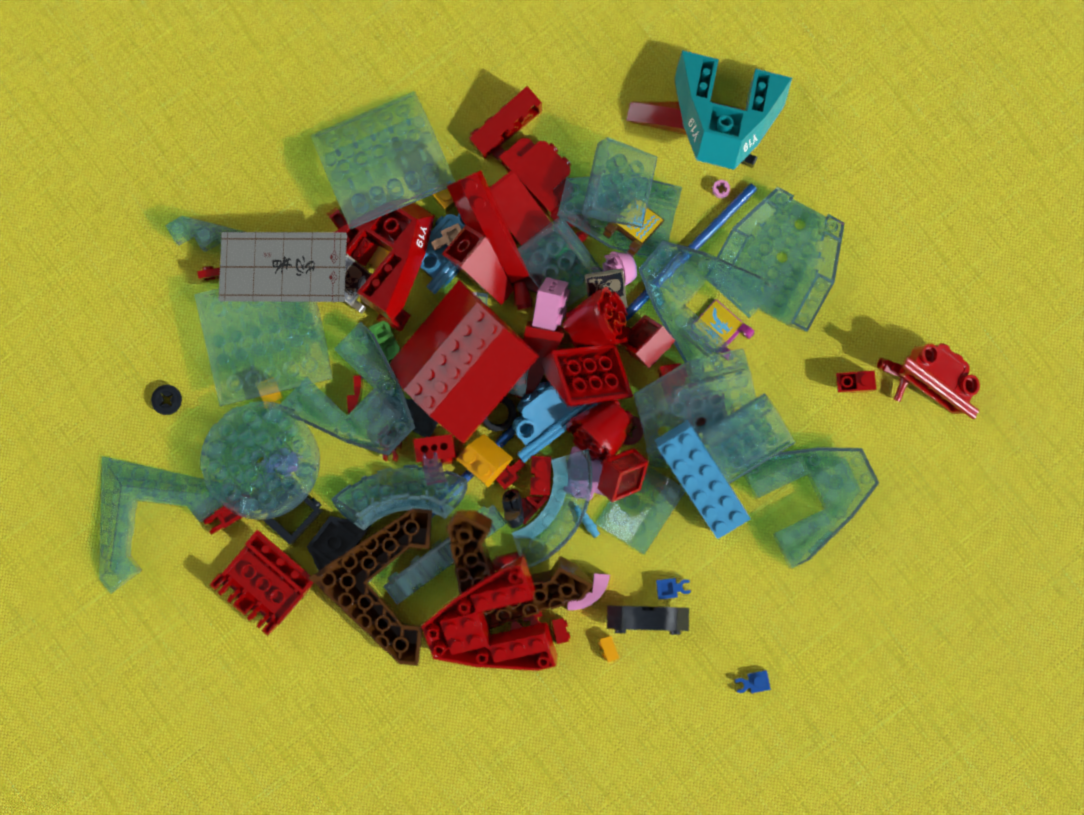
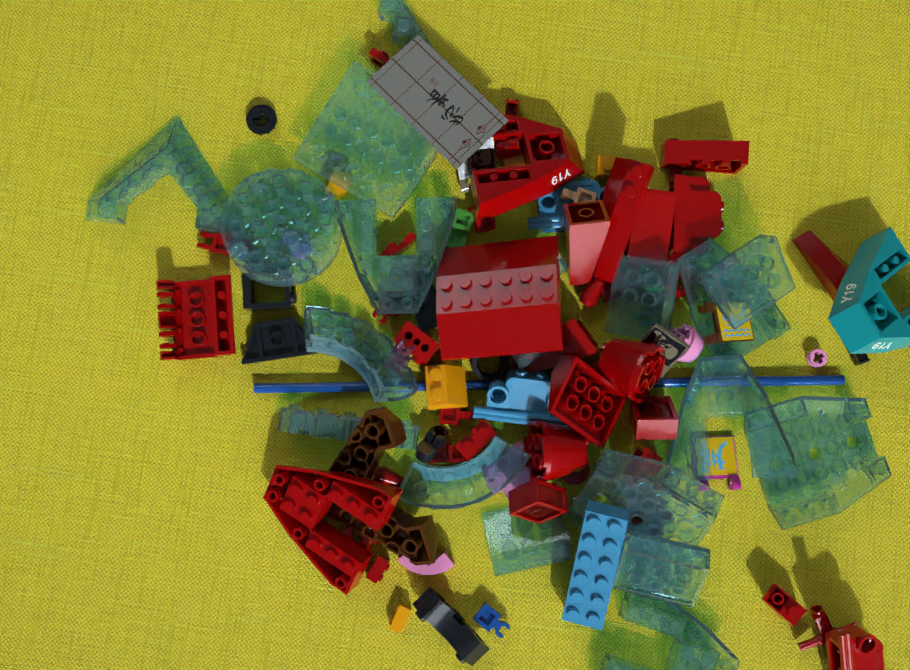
camera: 40 degrees right, 0 degrees up
reddish brown wedge [309,508,432,666] -> none
clear light blue slope [311,91,455,229] -> none
bright pink piece [532,277,571,331] -> none
medium azure animal [575,505,600,538] -> none

